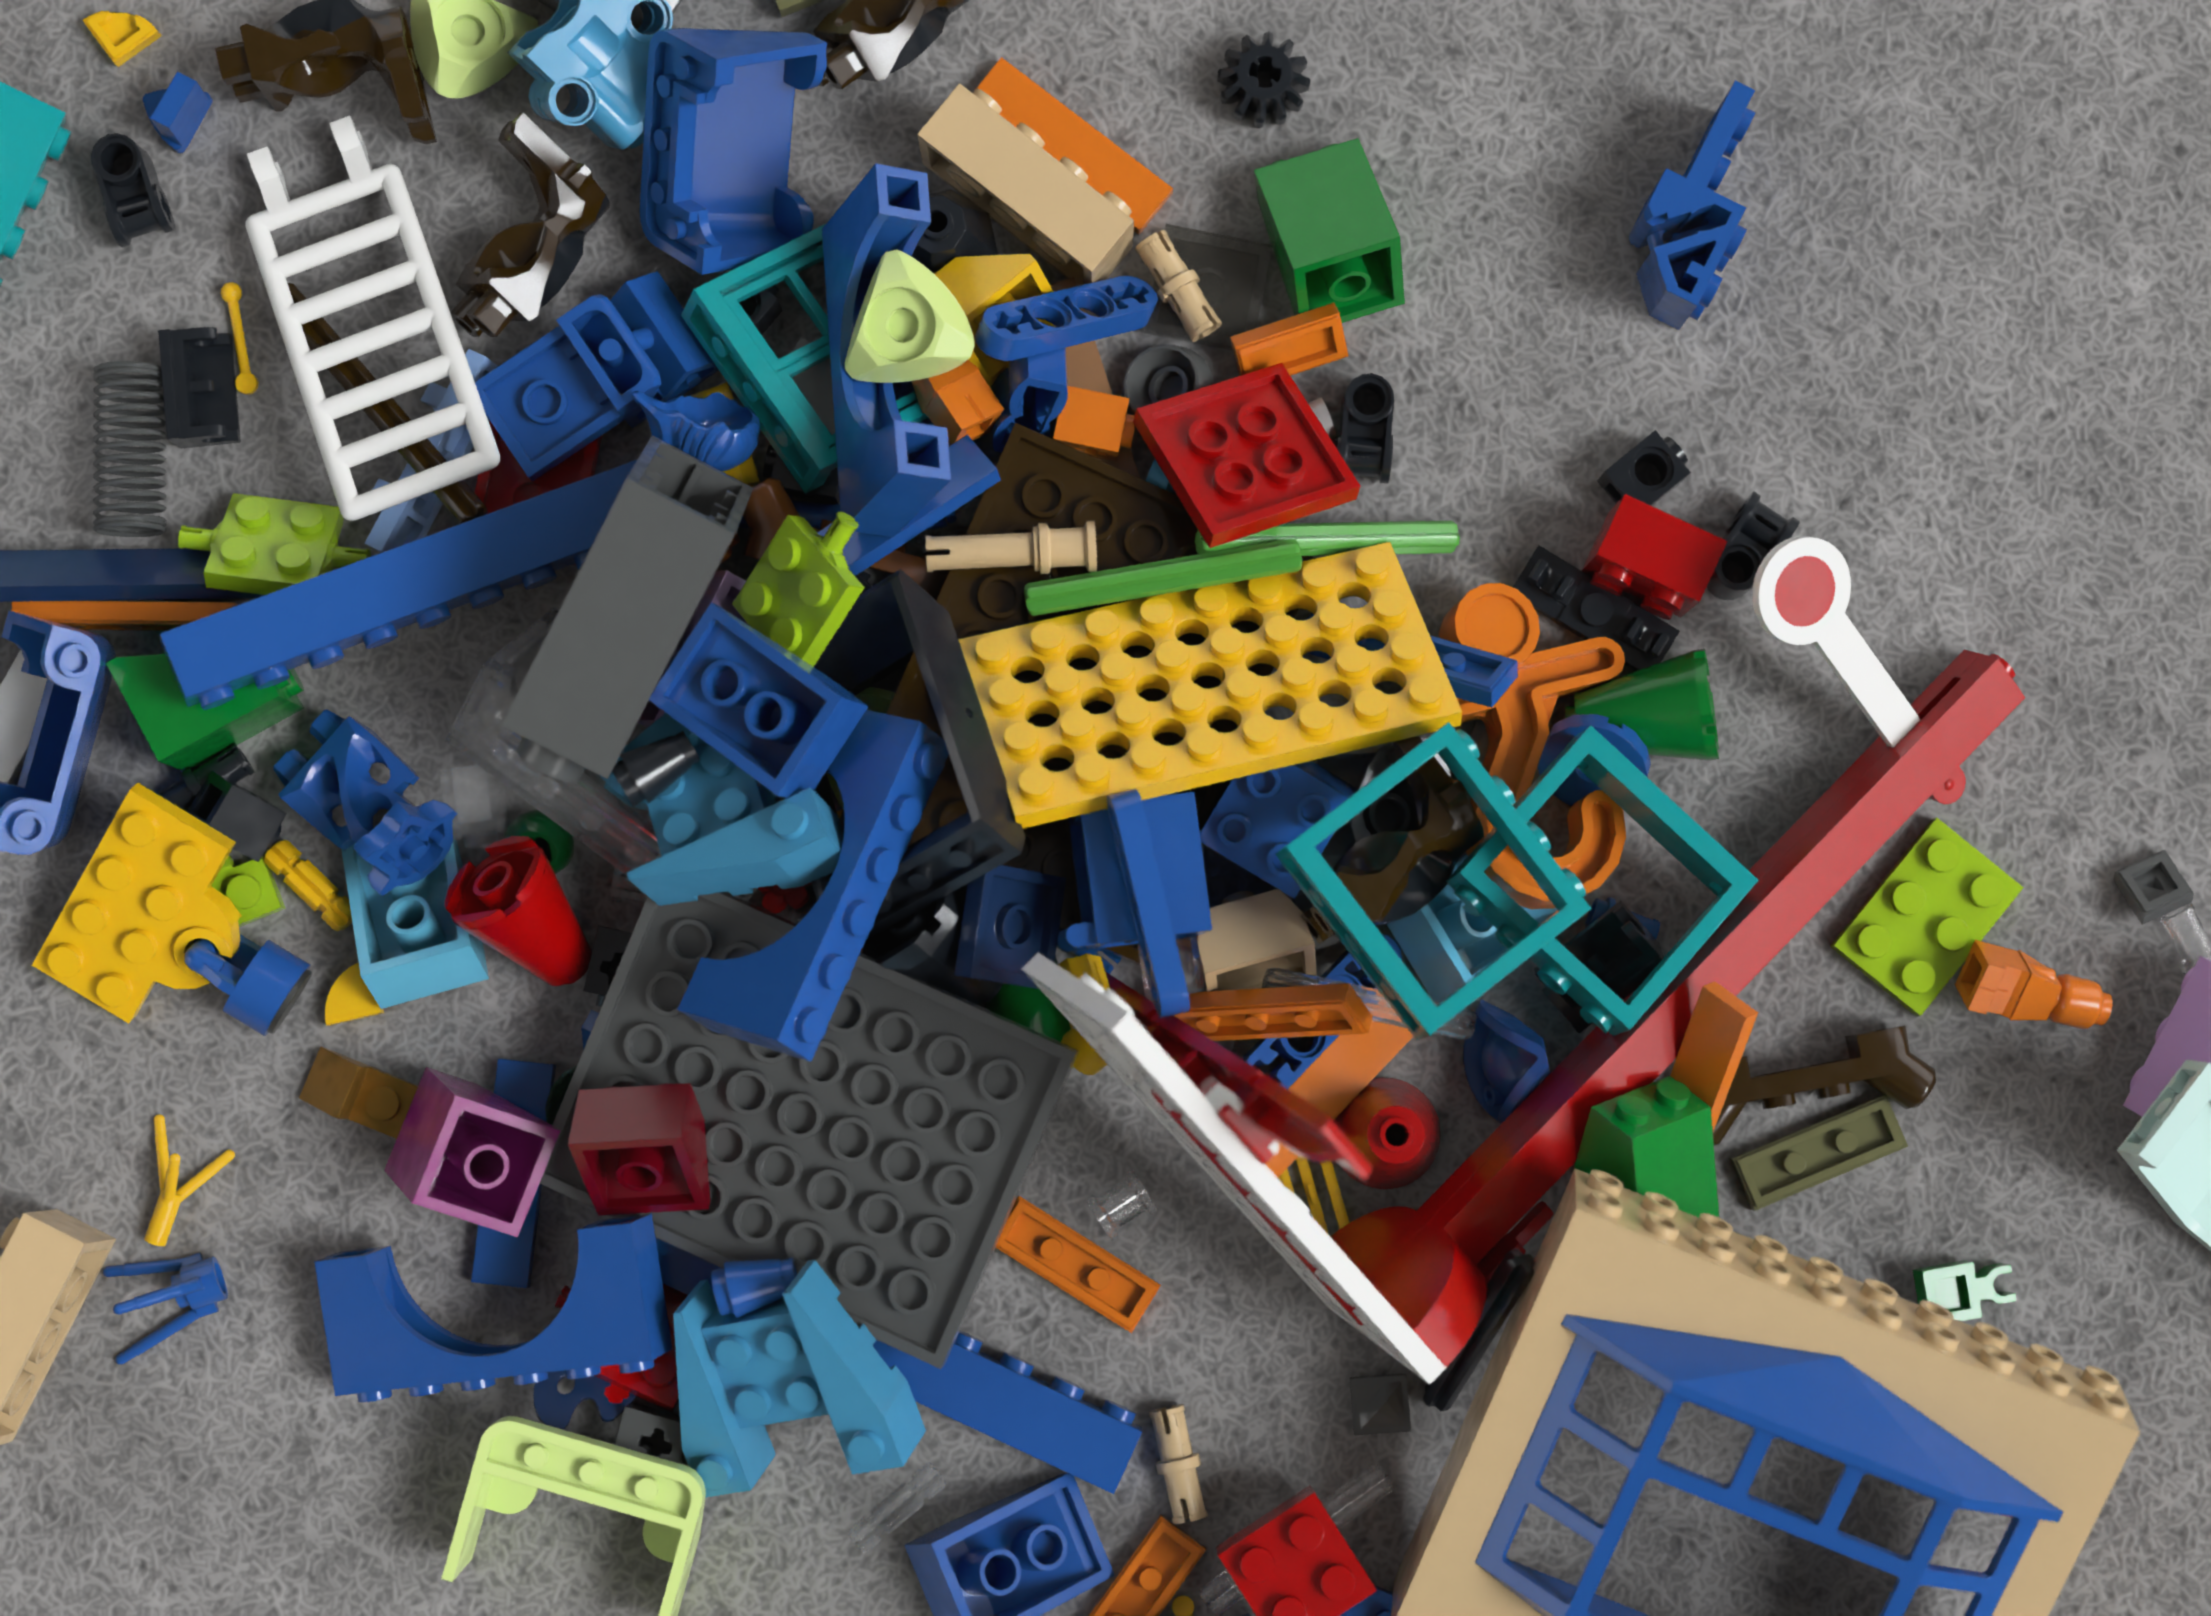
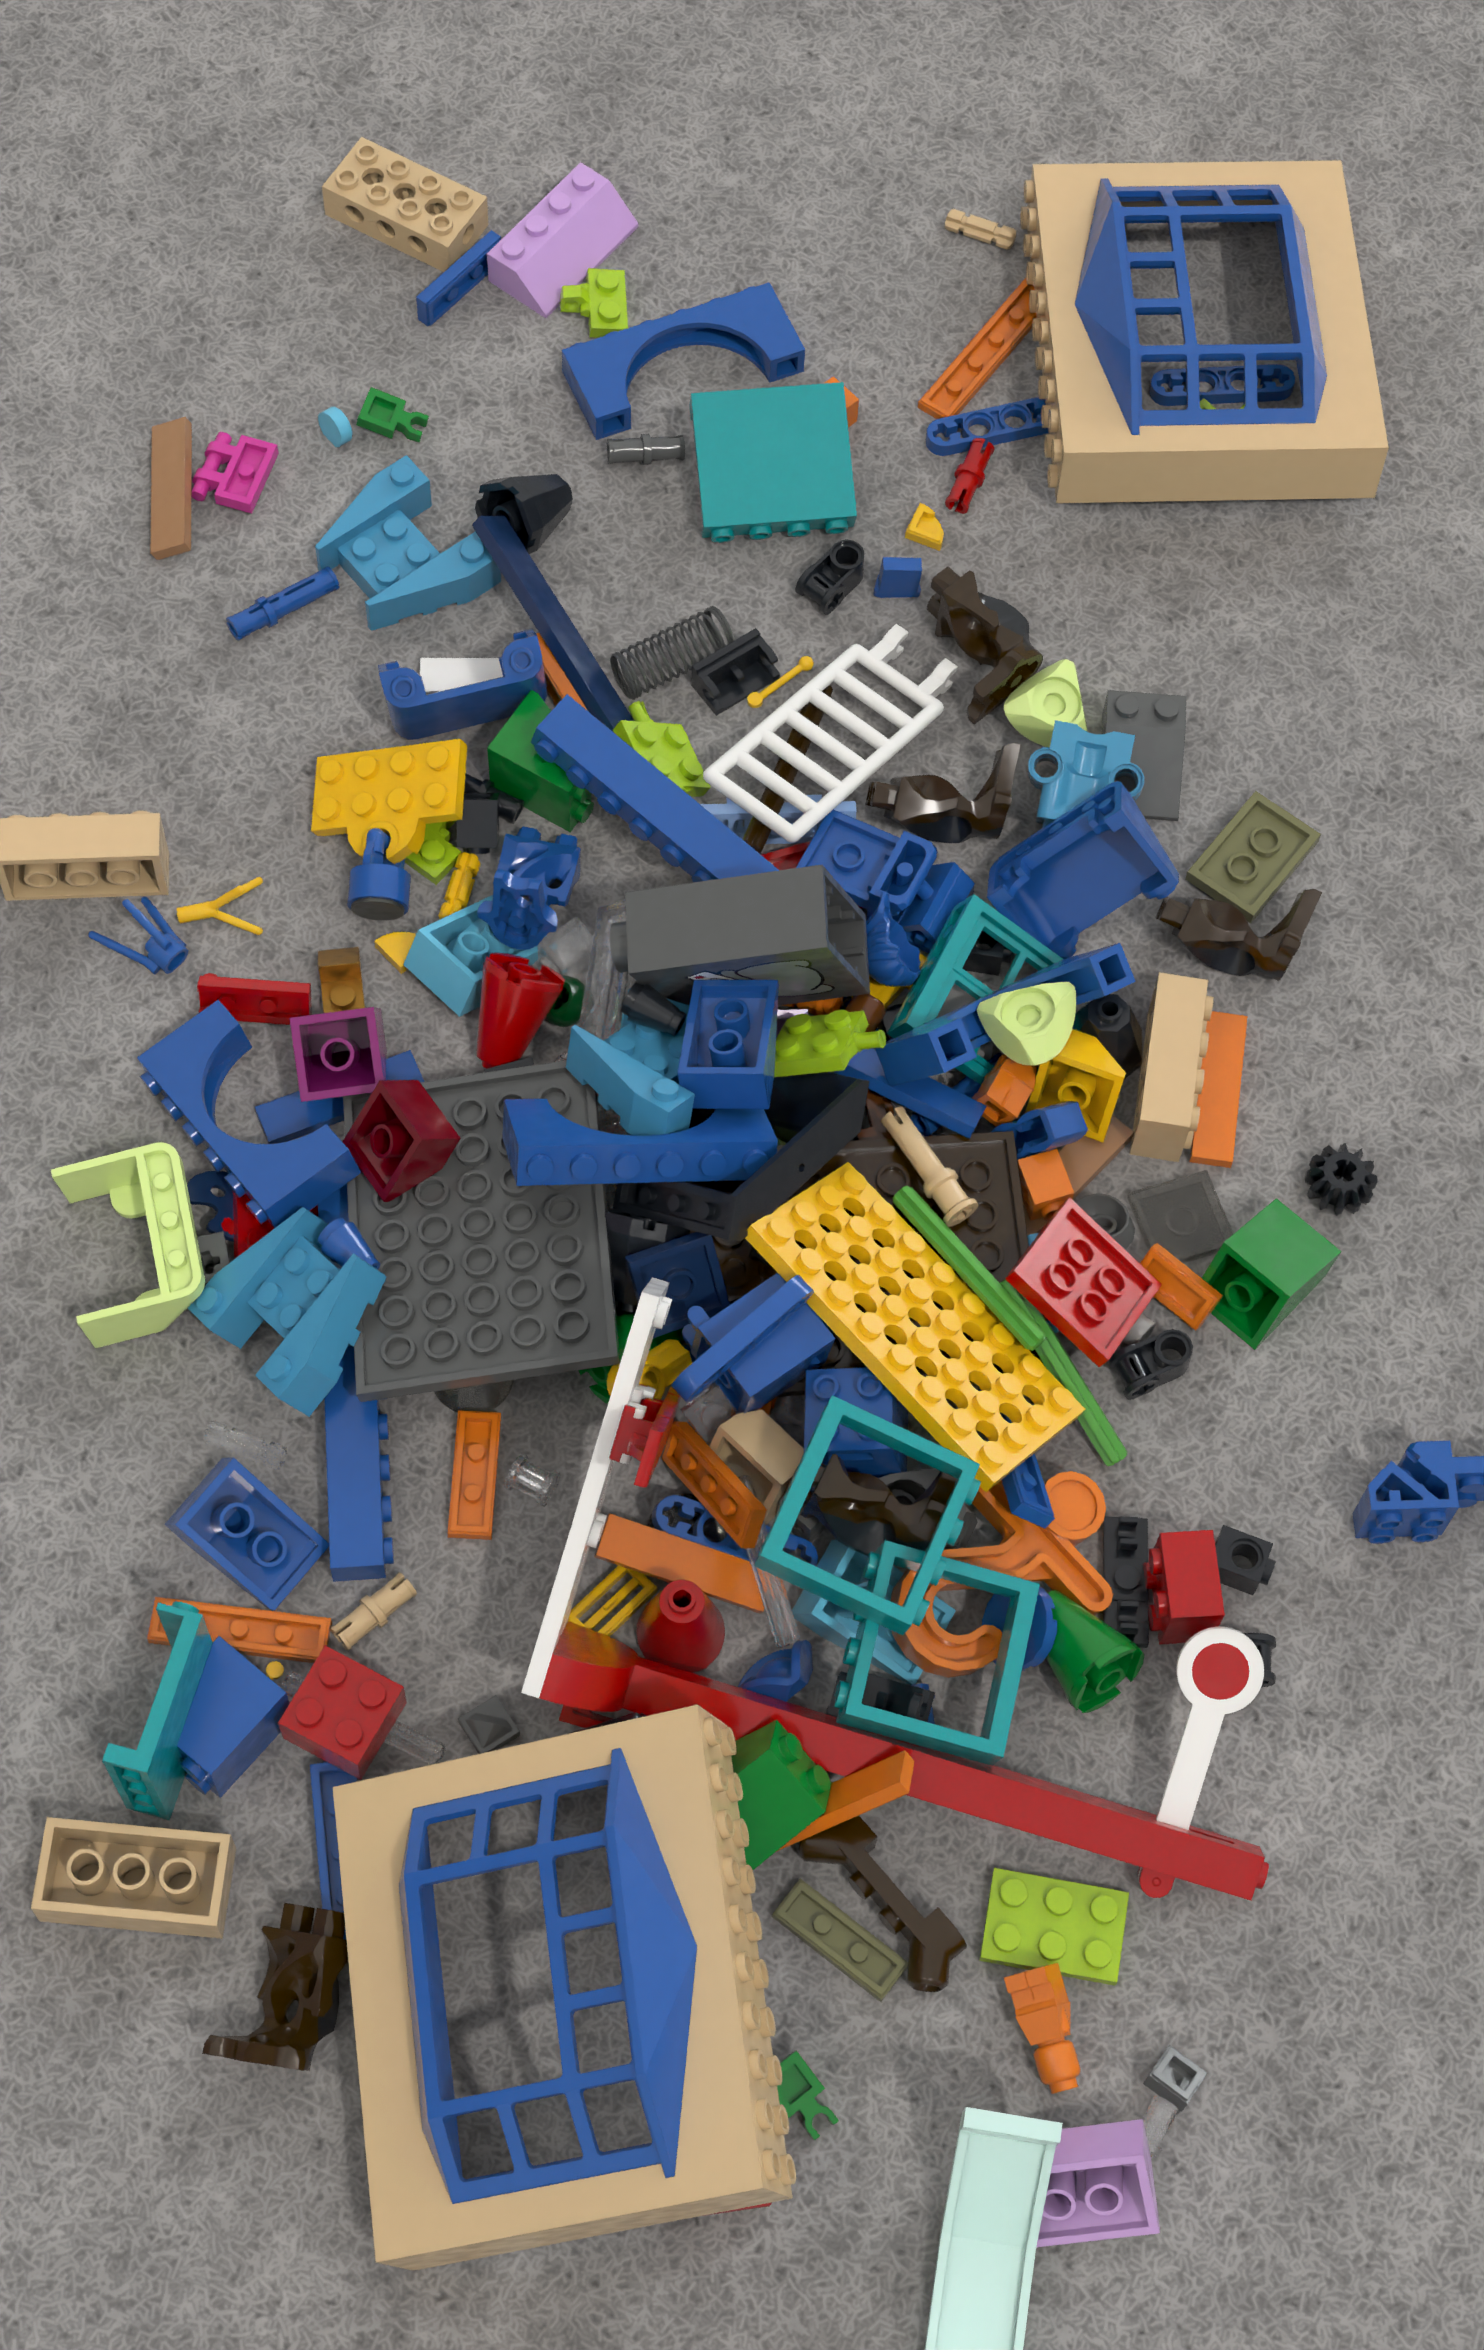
camera: 60 degrees right, 20 degrees down
blue beam [975,276,1158,361] -> none
tan pin [1135,230,1222,342] -> none
none -> red hinge [197,973,312,1025]

